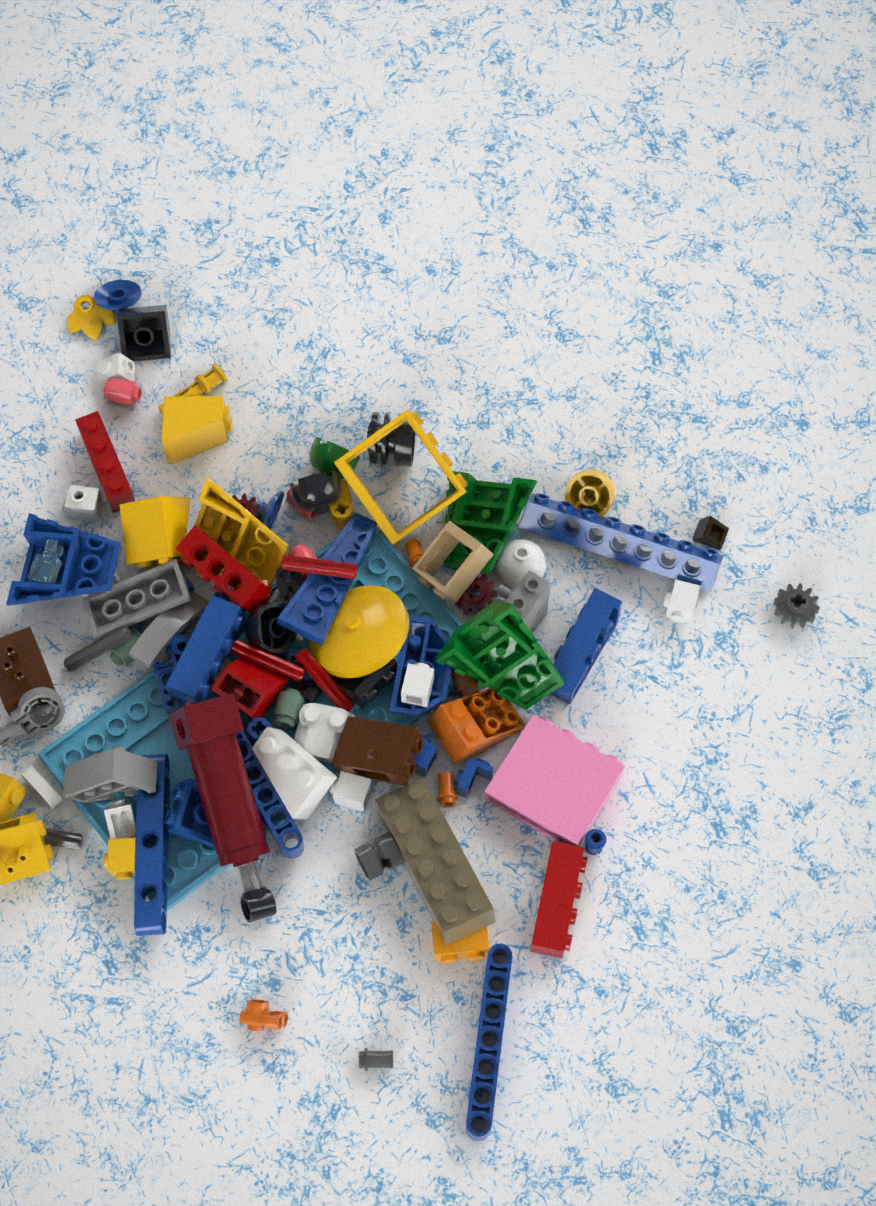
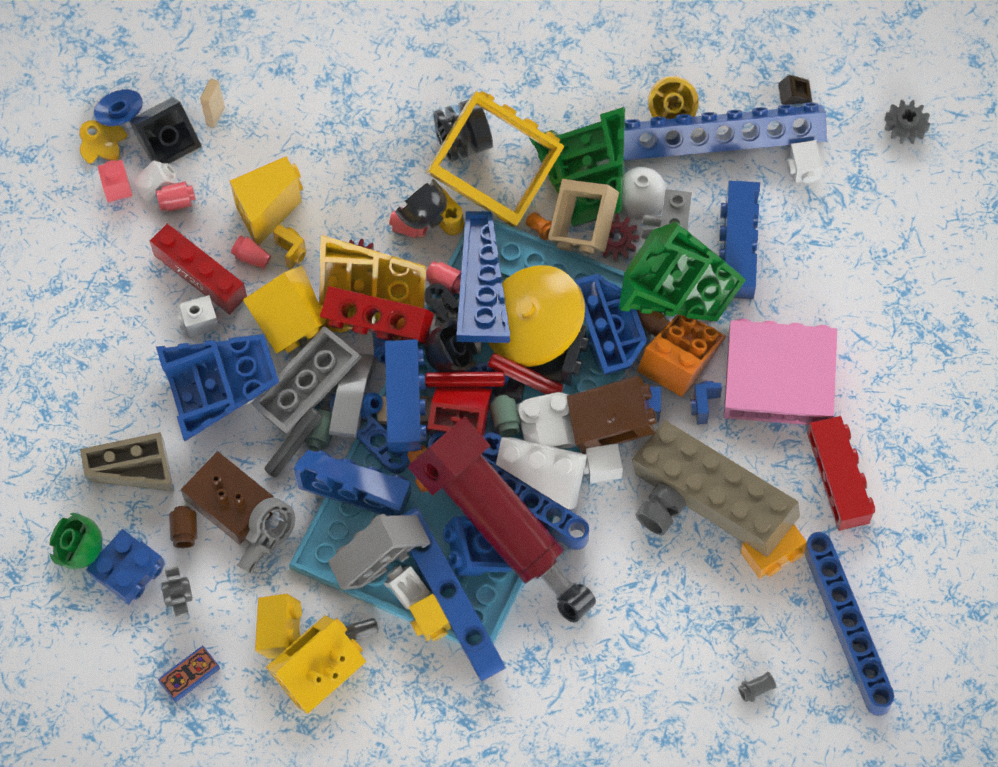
camera: 25 degrees left, 0 degrees up
white beam [20,765,63,810] -> none
clear light blue plate [28,539,64,584] -> none
yellow pin [158,363,228,415] -> none
orange plate [240,999,288,1031] -> none
blue dish [257,490,284,530] -> none
red axle [281,555,358,579] -> none
green cylinder [309,437,360,480] -> none
white brick [401,663,434,707] -> none
orange pin [437,772,458,808] -> none
blue pin [585,829,607,855] -> none
none -> coral brick [97,160,133,202]
none -> tan tile [200,79,225,128]
none -> coral cone [231,235,271,269]
none -> yellow bracket [273,224,306,269]
none -> blue wedge [294,450,412,516]

